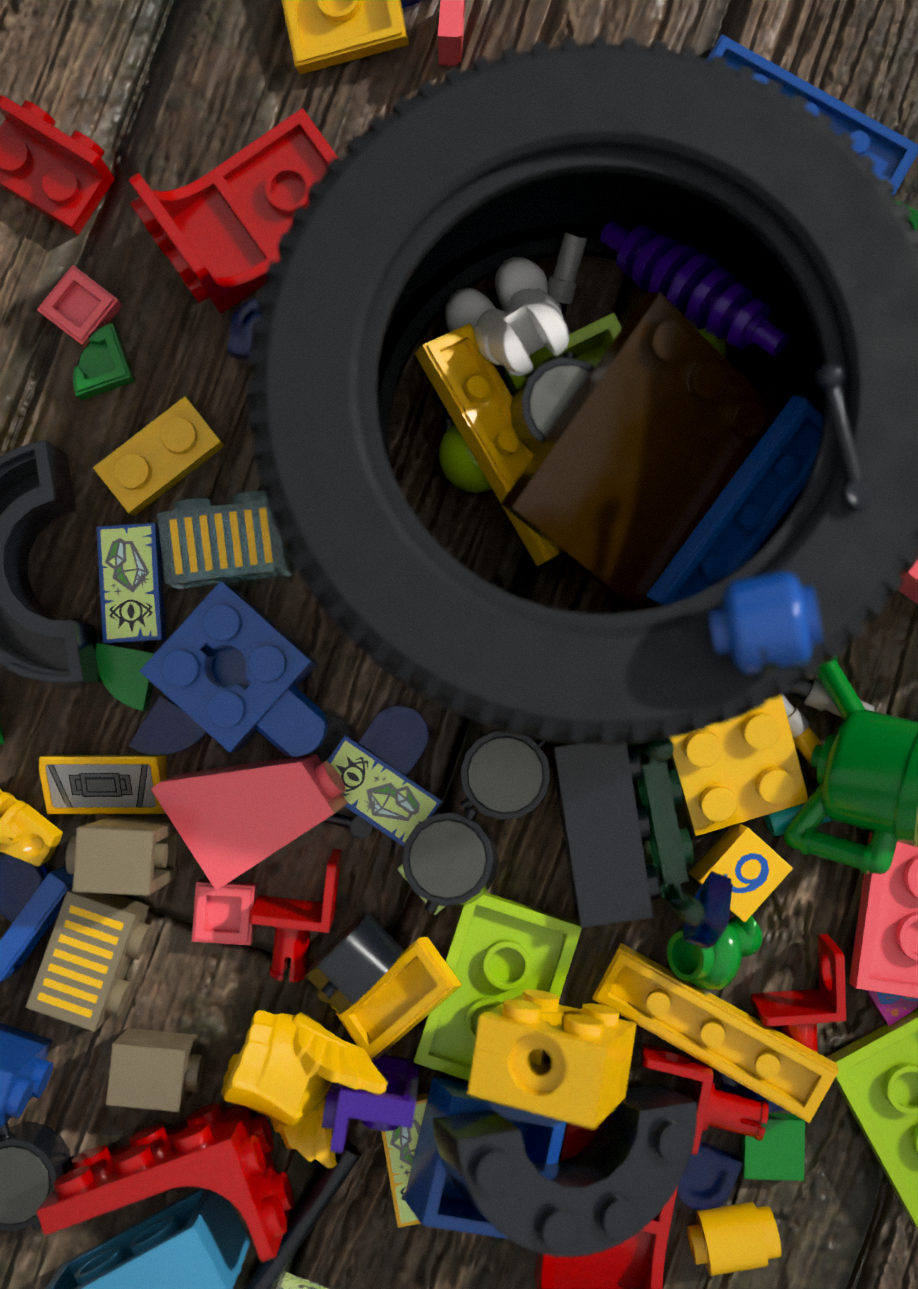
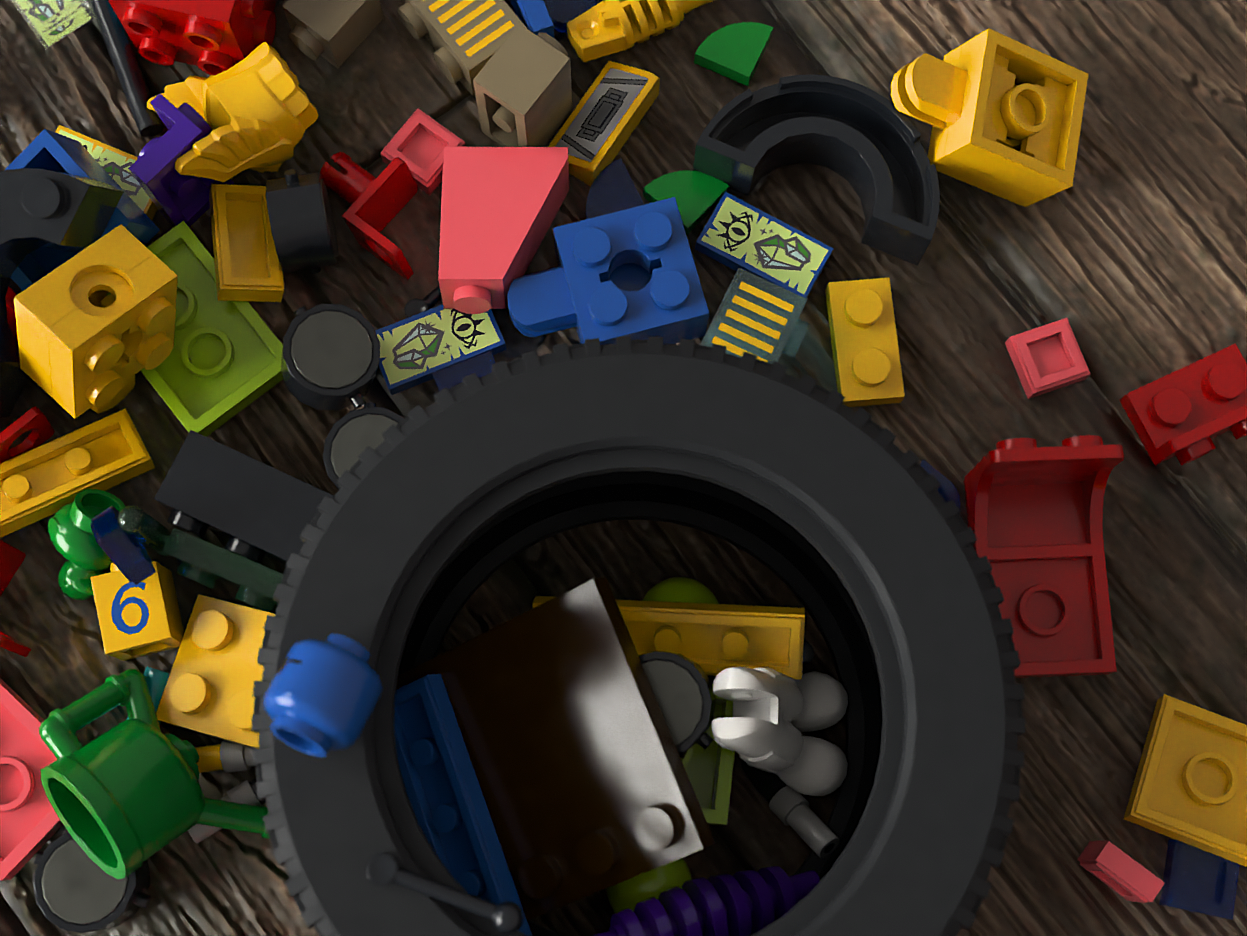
camera: 125 degrees right, 10 degrees down
green tile [73,323,136,400] -> none

